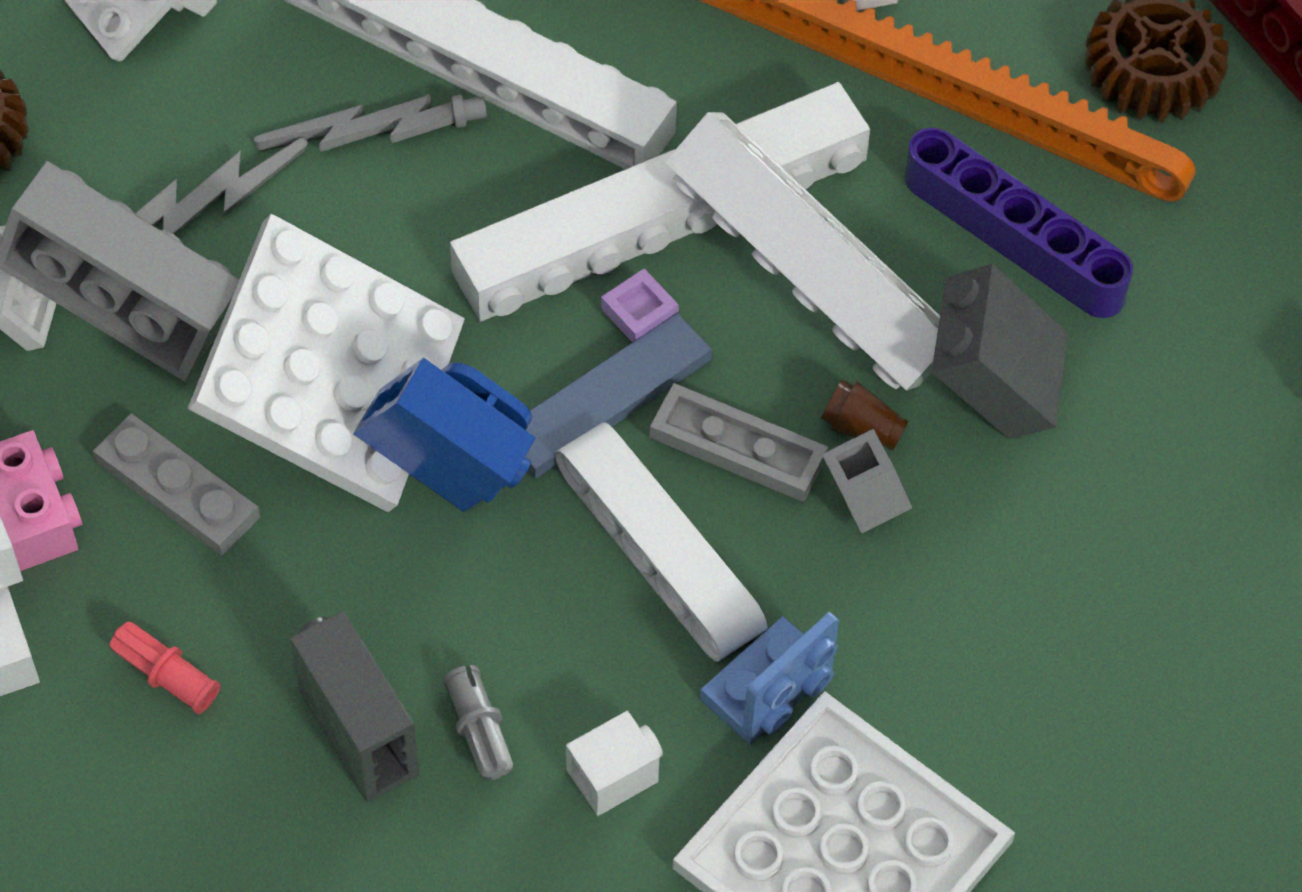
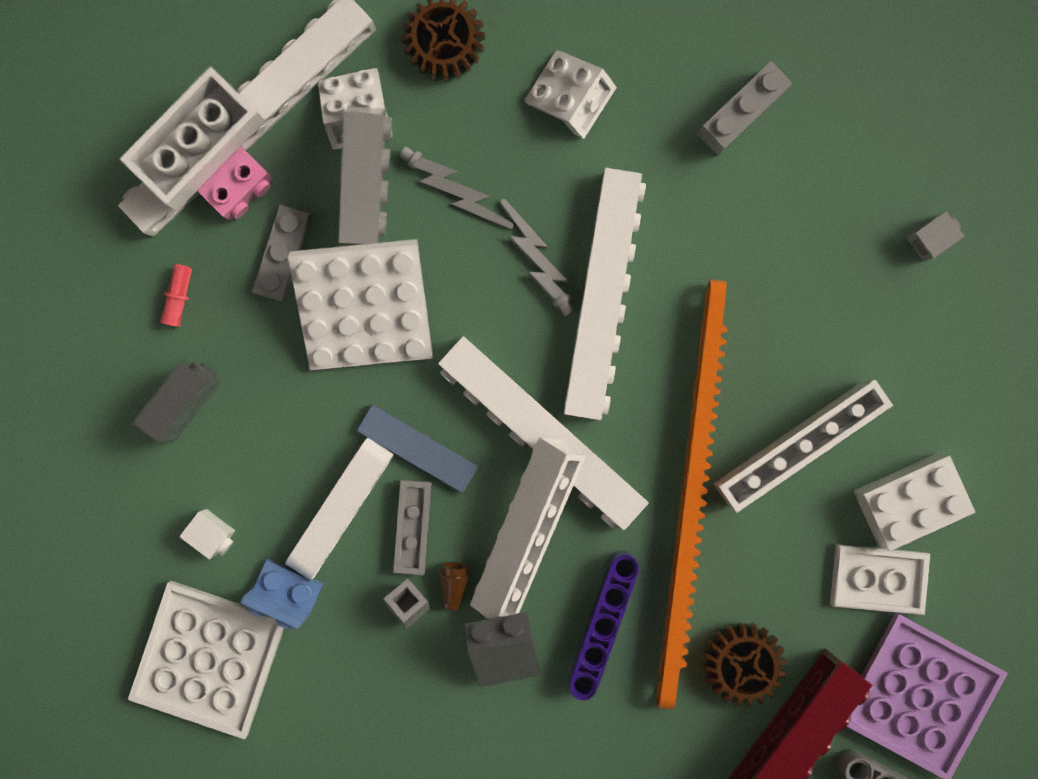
camera: 70 degrees right, 30 degrees up
blue brick [353,357,536,512] -> none
light grey axle [443,665,513,781] -> none
lavender plate [601,268,679,343] -> none

